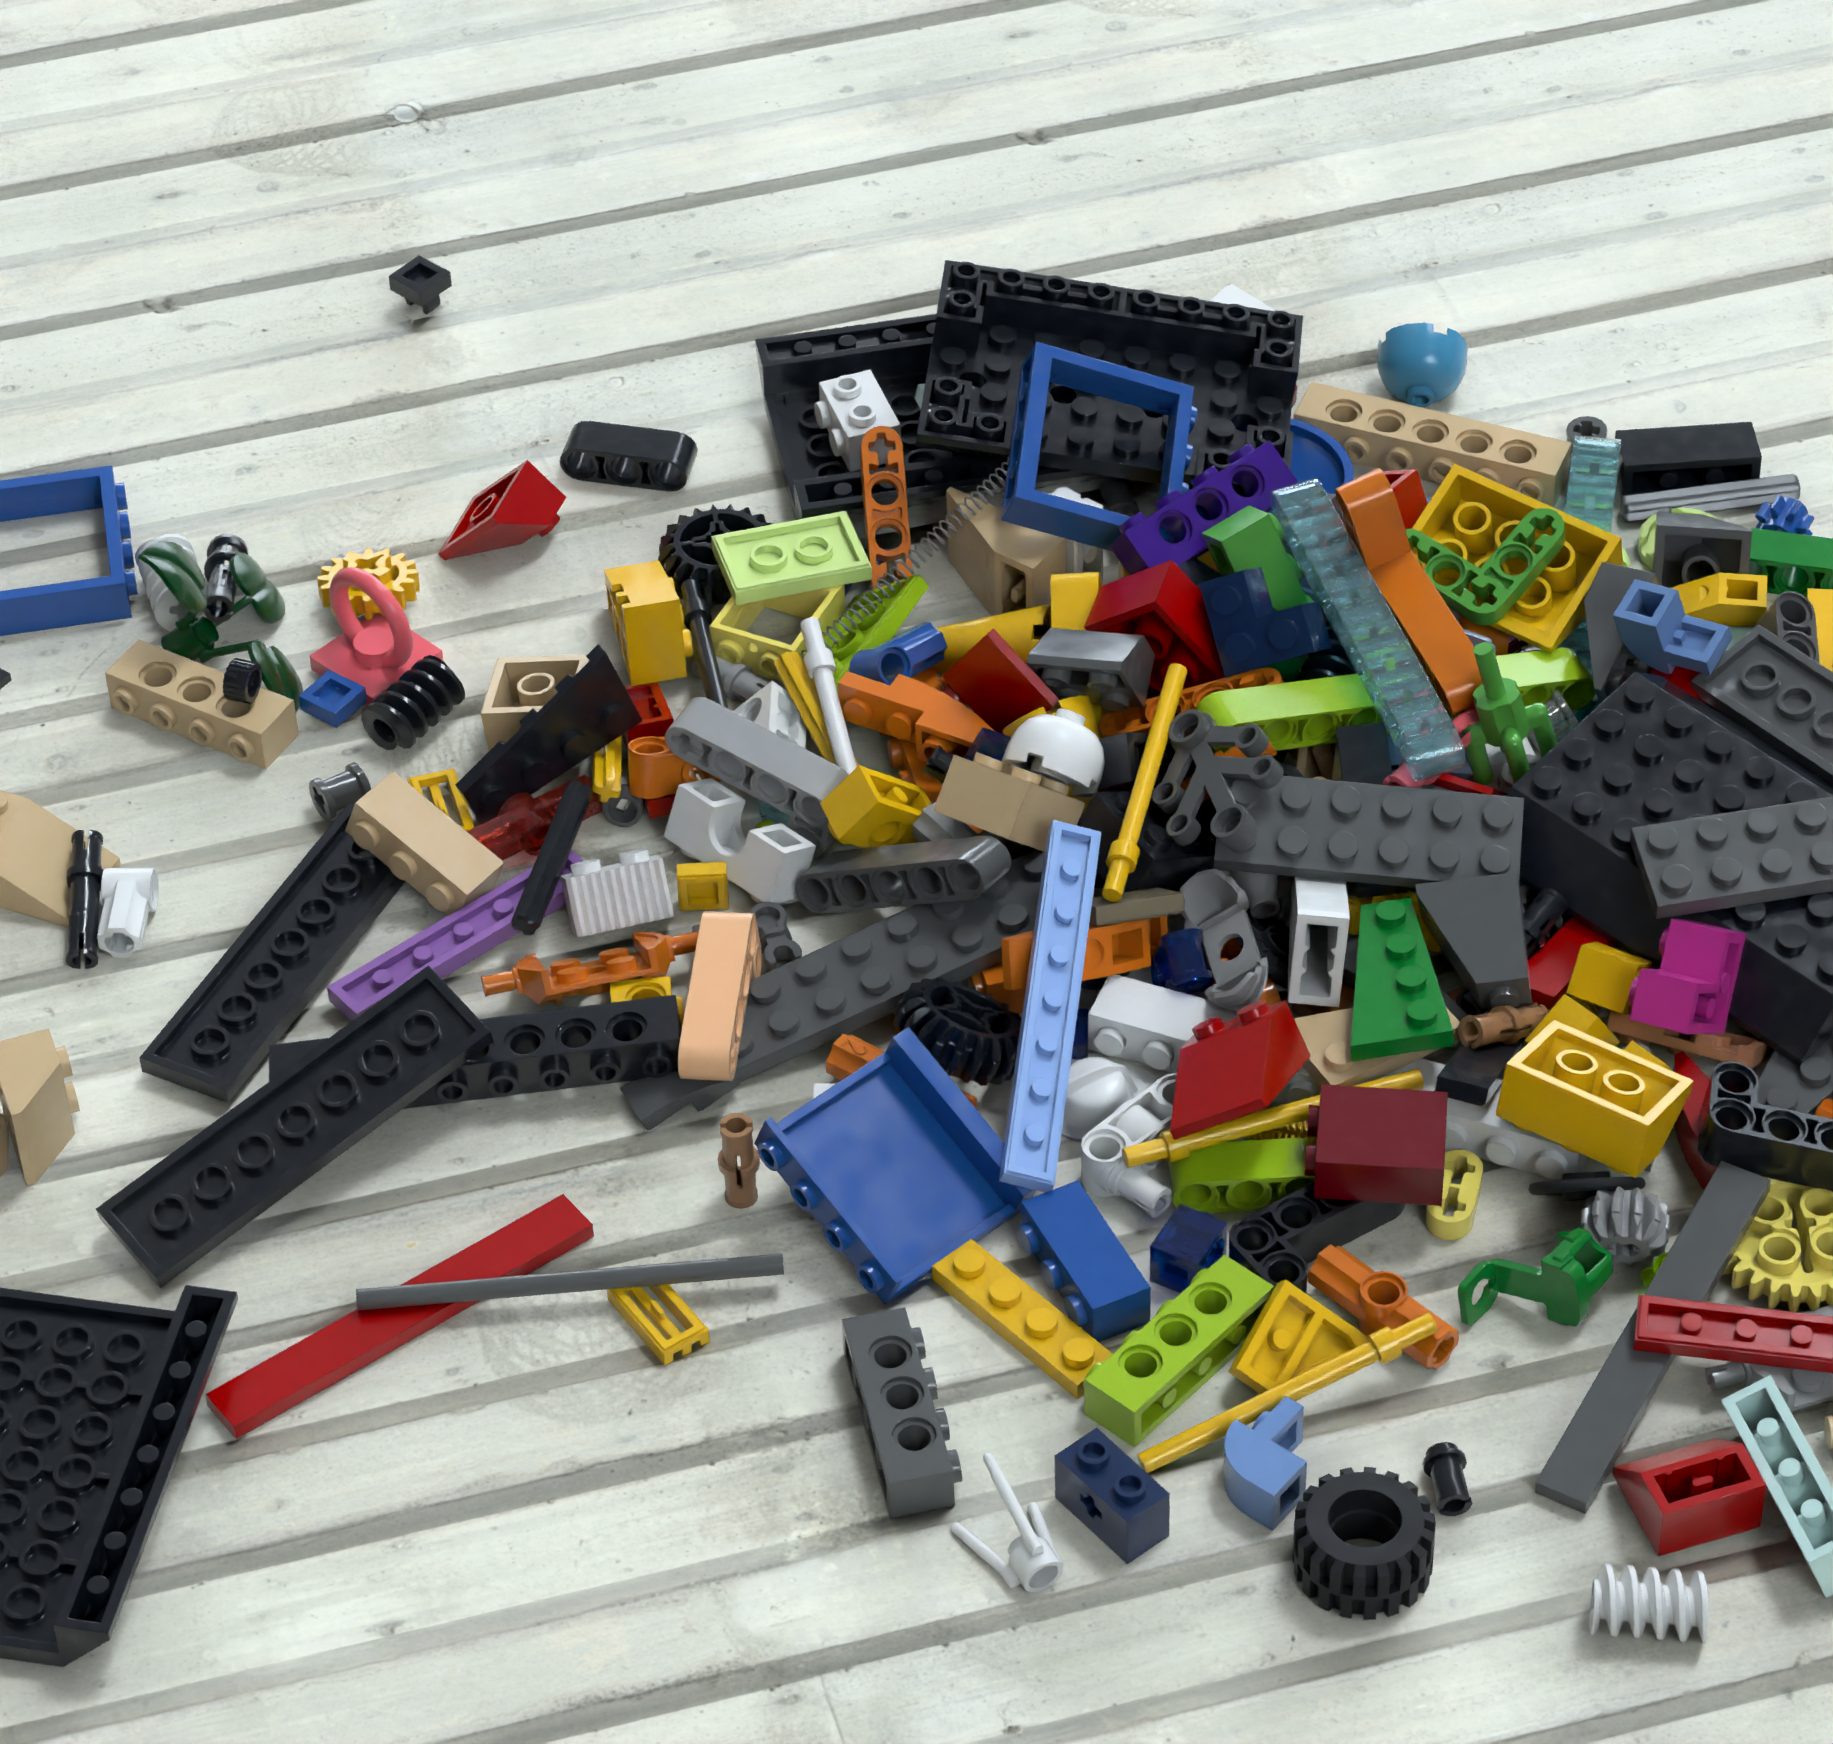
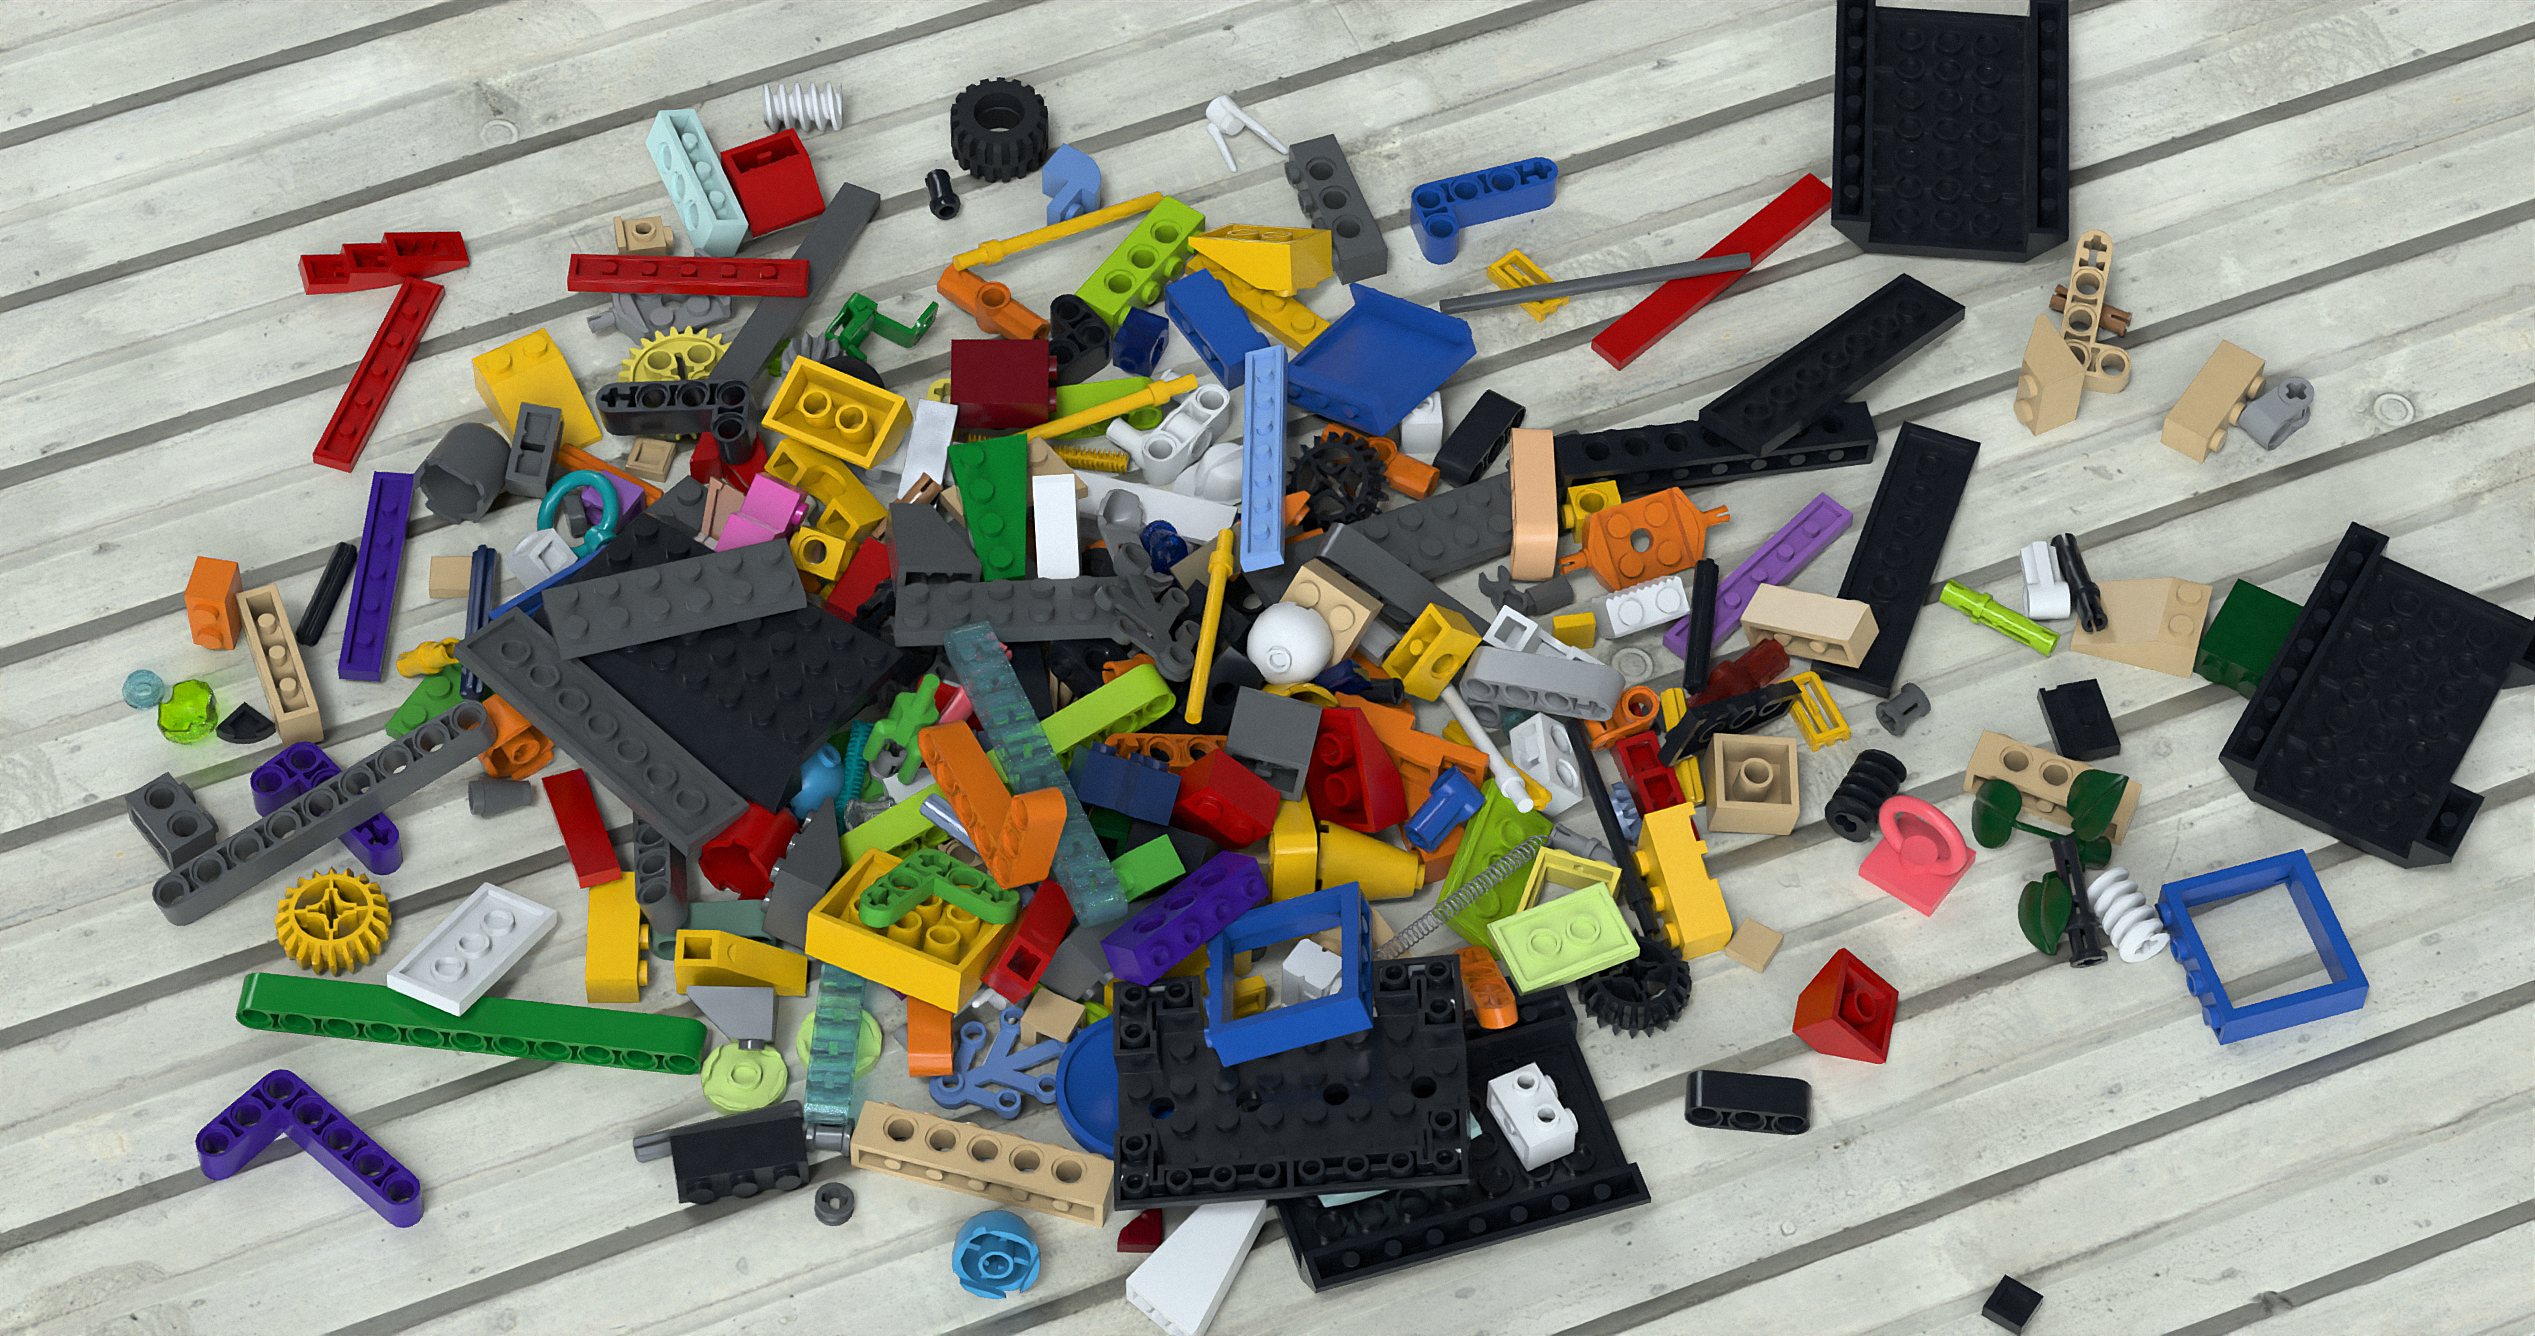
camera: 170 degrees right, 10 degrees up
black axle [223,658,262,704] -> none
blue plate [298,670,367,728] -> none
yellow gear [317,548,420,620] -> none
medium nougat pin [718,1113,760,1209] -> none
dark blue brick [1054,1428,1170,1564] -> none
red slope [1170,1000,1311,1140] -> none
yellow wing [1228,1279,1367,1394] -> none
medium blue brick [1613,579,1732,675] -> none
blue gear [1755,495,1814,535] -> none
none -> yellow slope [1188,223,1333,297]
none -> blue beam [1410,157,1558,265]
none -> black beam [1432,389,1526,488]
none -> sand blue gear [1608,781,1642,847]
none -> tan tile [1725,917,1784,974]
none -> lime pin [1939,578,2061,657]
none -> black plate [2037,678,2121,761]

